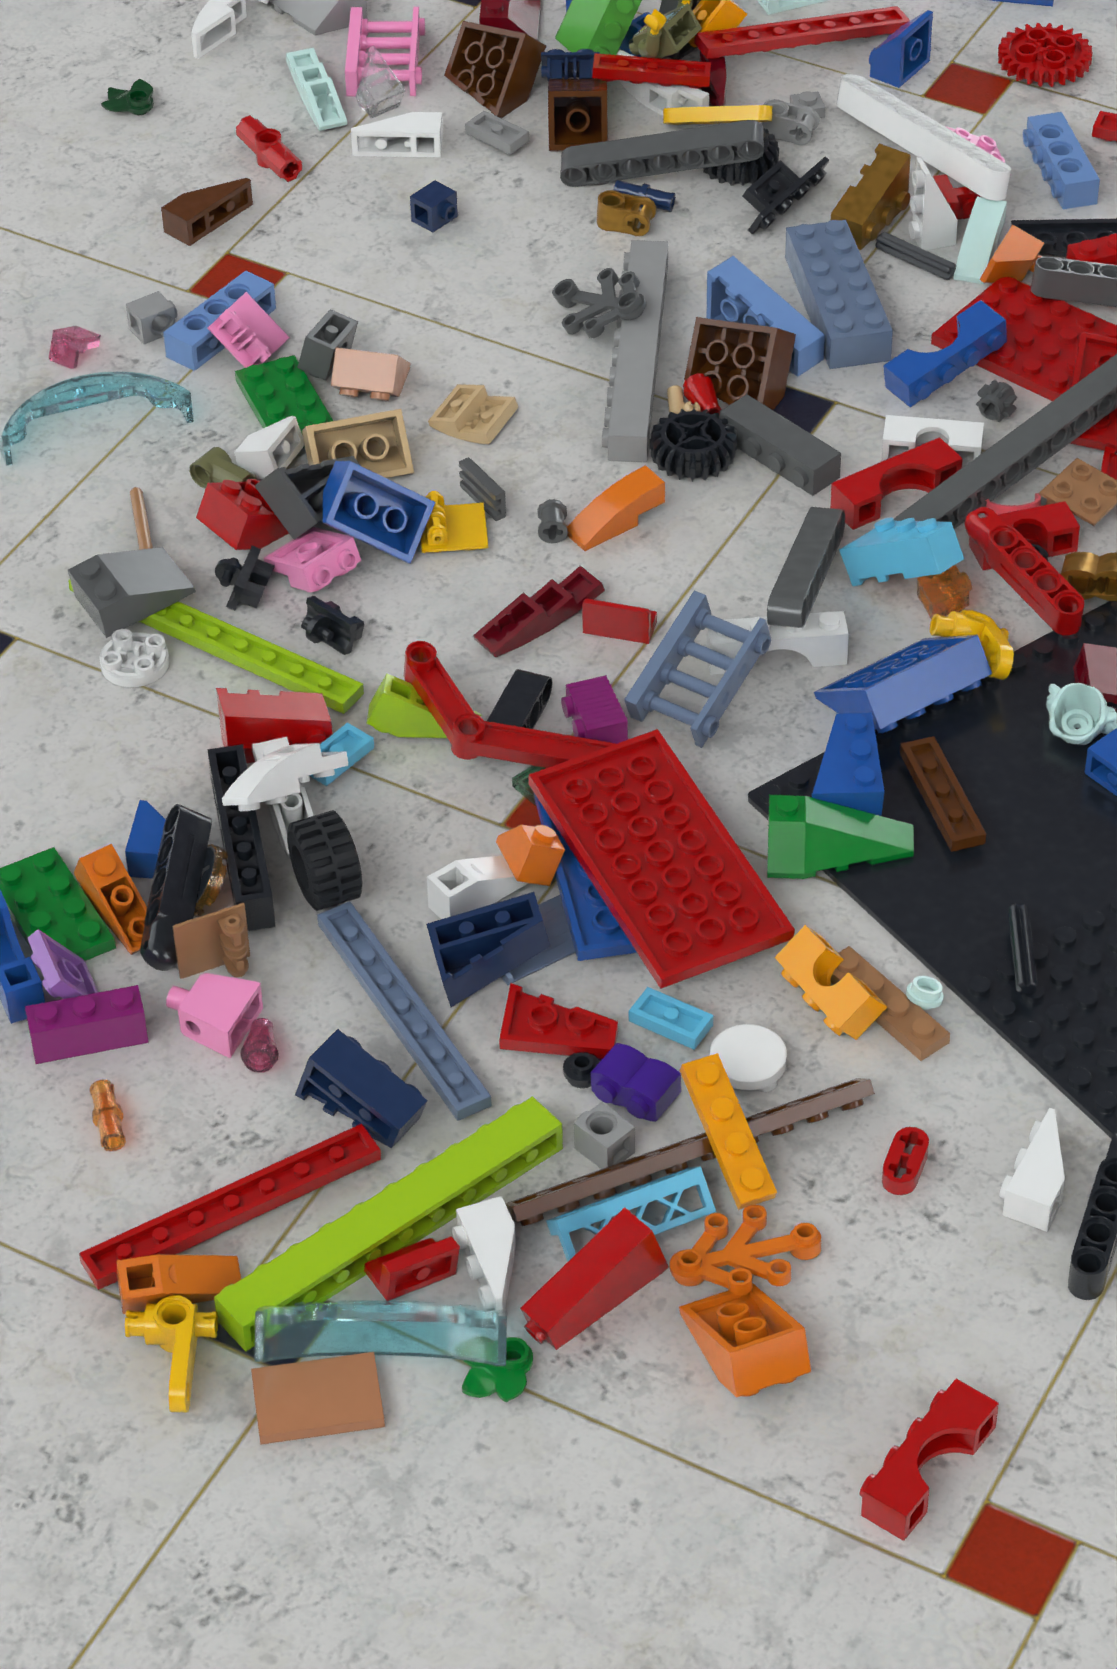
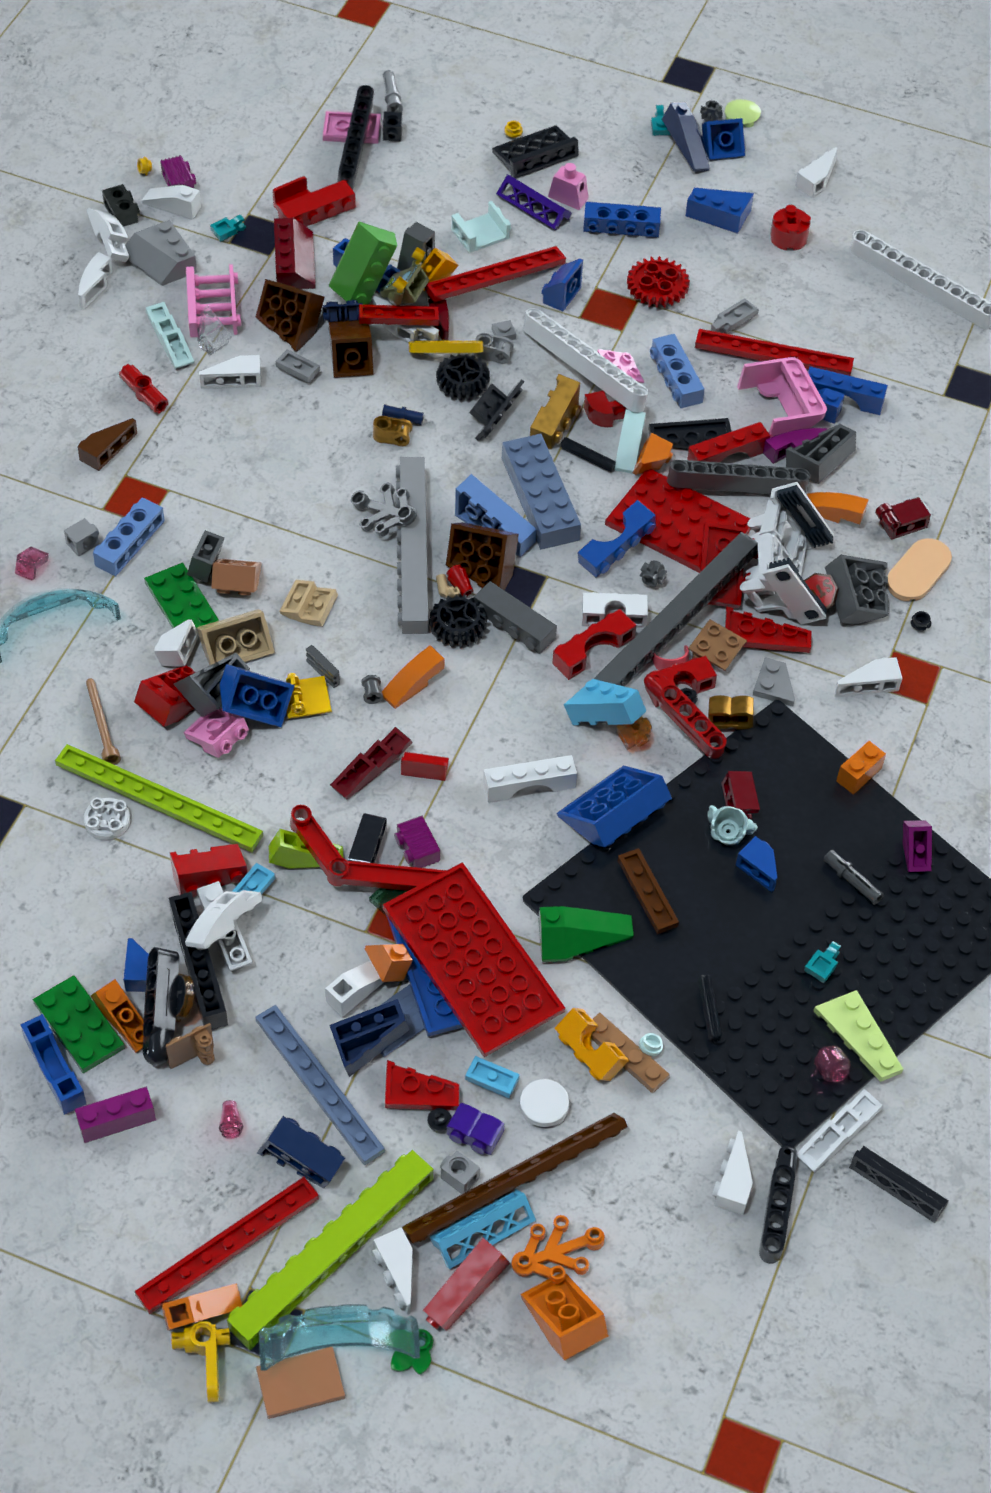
camera: 10 degrees left, 10 degrees up
medium lavender plate [27,929,98,999] -> none
dark grey slope [68,547,196,638] -> none
clear orange pin [89,1079,126,1151] -> none
dark green plate [101,79,154,115] -> none
bright pink torso [166,973,263,1058] -> none
olive piece [189,447,257,489] -> none
bright pink hinge [207,292,290,368] -> none
black hips [215,545,274,611] -> none
black tyre [287,810,363,911] -> none
black hips [301,596,364,655] -> none
red panel [364,1236,460,1301] -> none
dark blue brick [410,180,458,233] -> none
dark grey beam [560,120,764,187] -> none
sand blue fence [624,590,771,748] -> none
light orange plate [680,1053,777,1210] -> none
dark grey beam [767,507,845,628] -> none
blue wedge [812,713,884,816] -> none
red arch [859,1378,999,1541] -> none
red beam [882,1127,929,1195] -> none
white slope [908,157,958,250] -> none
yellow piece [929,610,1014,680] -> none

